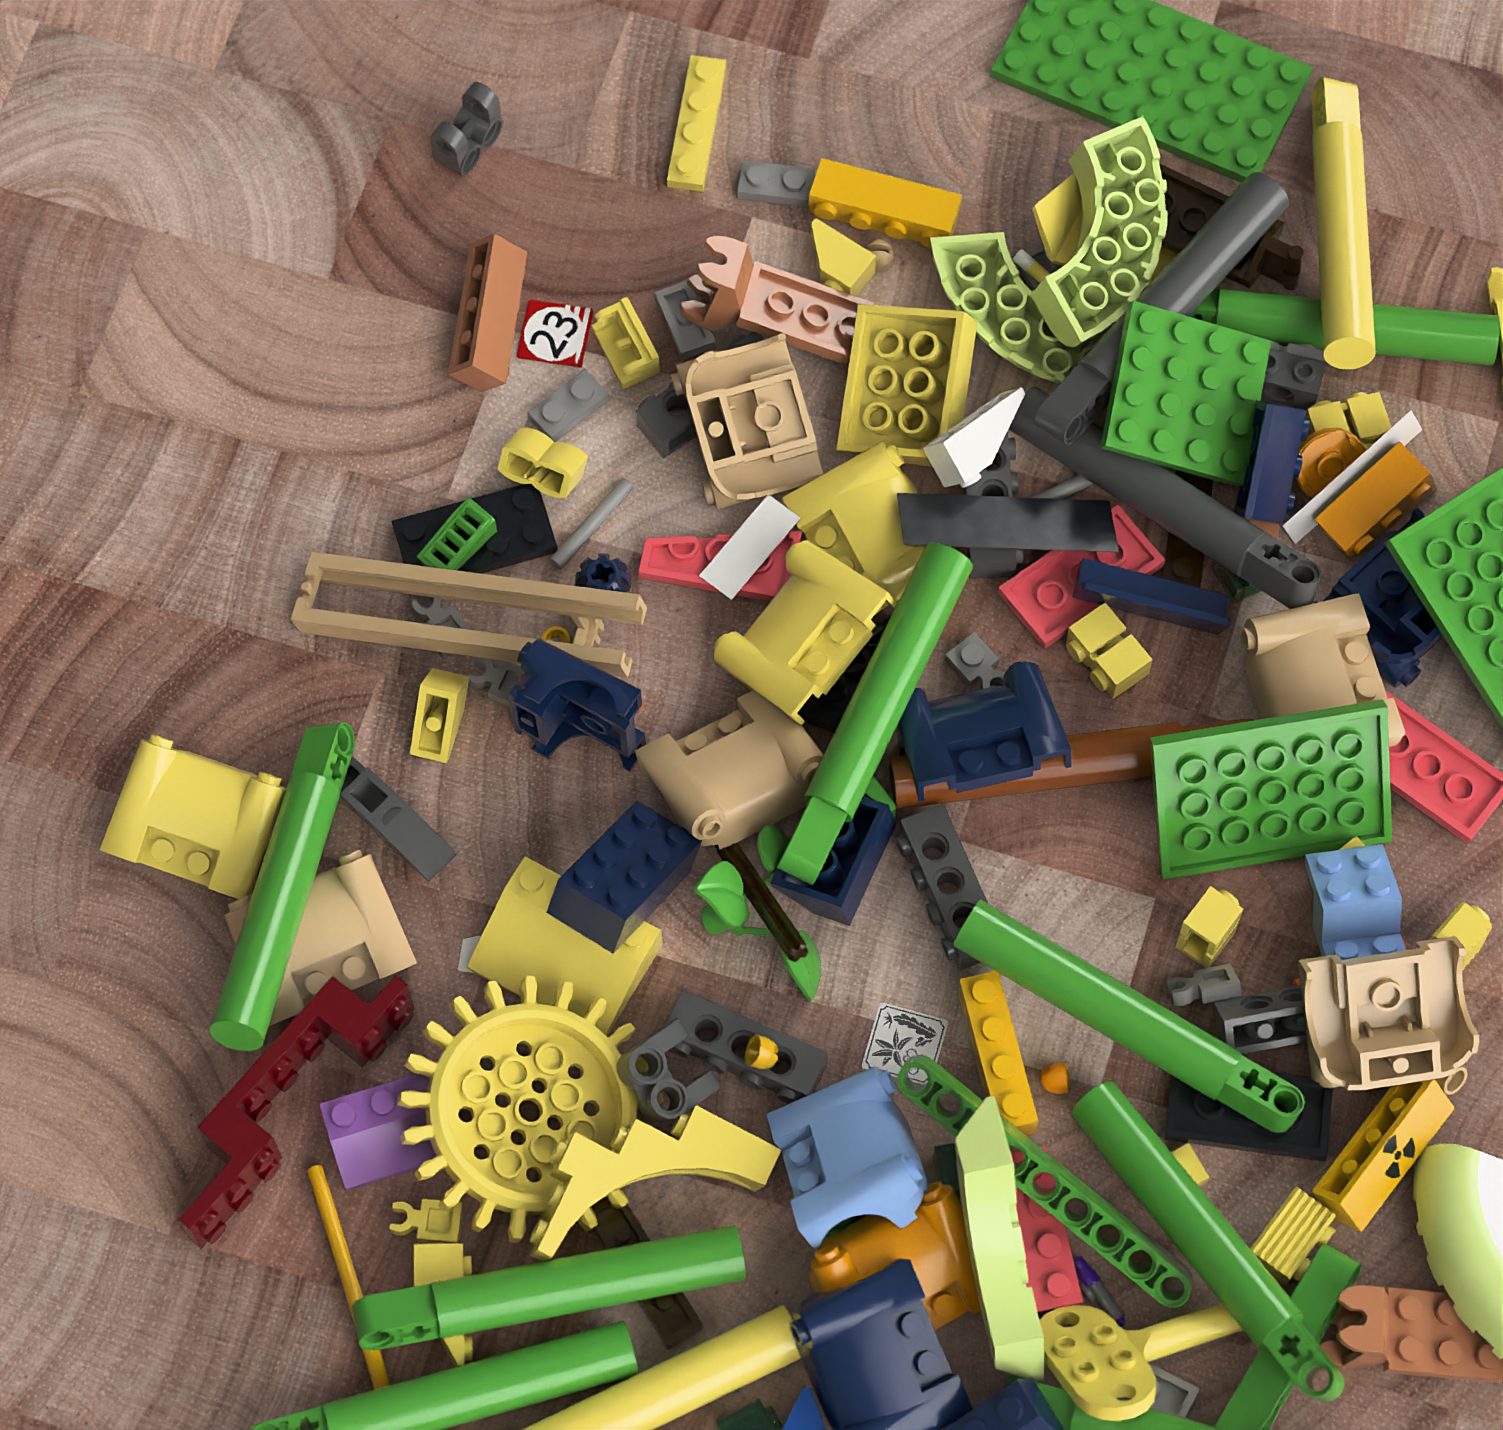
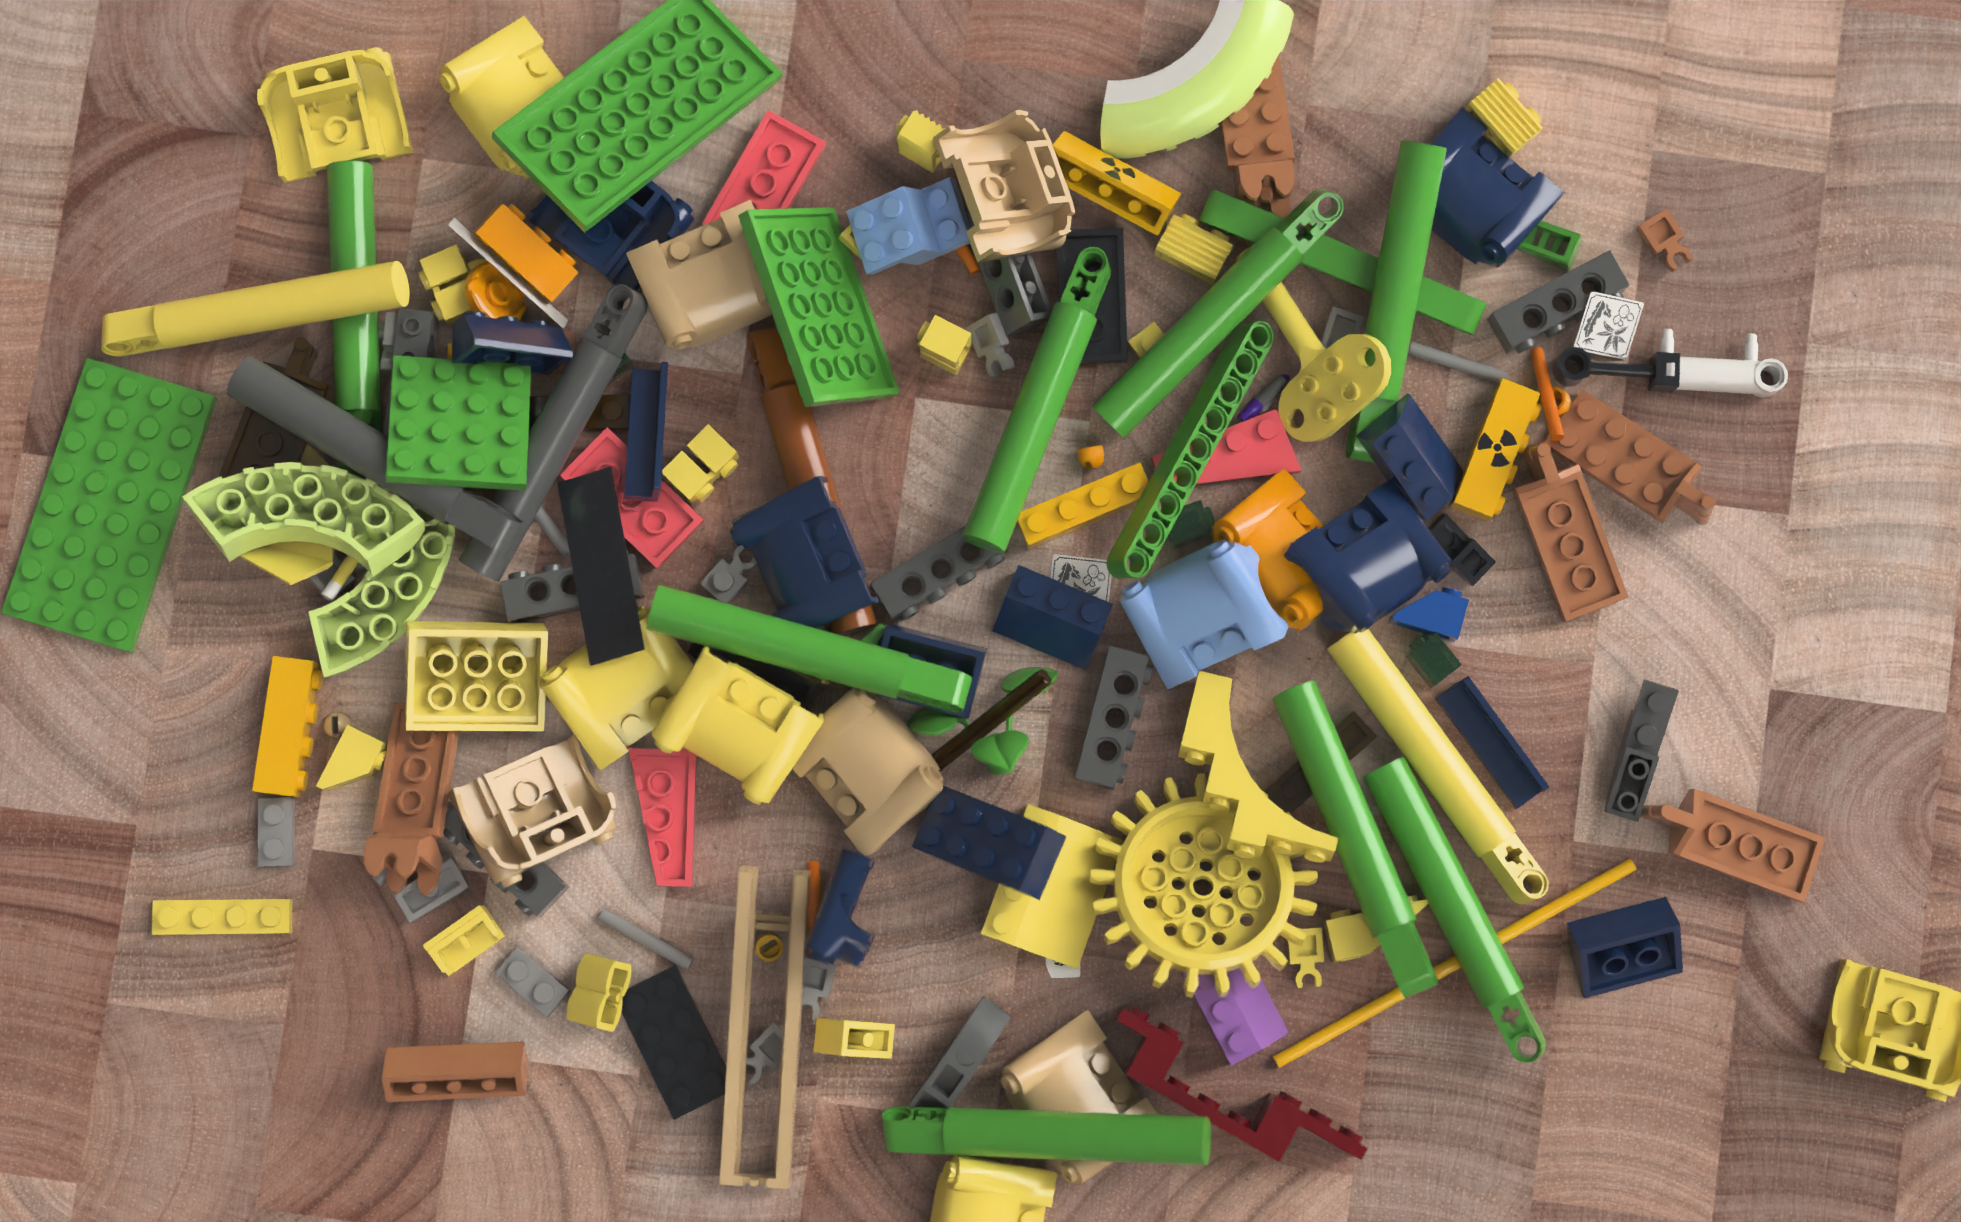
camera: 100 degrees left, 15 degrees up
bright green slope [417,497,497,570] -> none
dark grey piece [430,82,503,176] -> none
sticker [517,300,594,367] -> none
dark blue piece [575,553,631,592] -> none
dark grey piece [617,1018,721,1122] -> none
white sticker [699,494,800,600] -> none
yellow hinge [745,1035,779,1069] -> none
white slope [923,387,1025,488] -> none
yellowish green brick [955,1096,1044,1381] -> none
none -> dark blue slope [992,565,1113,670]

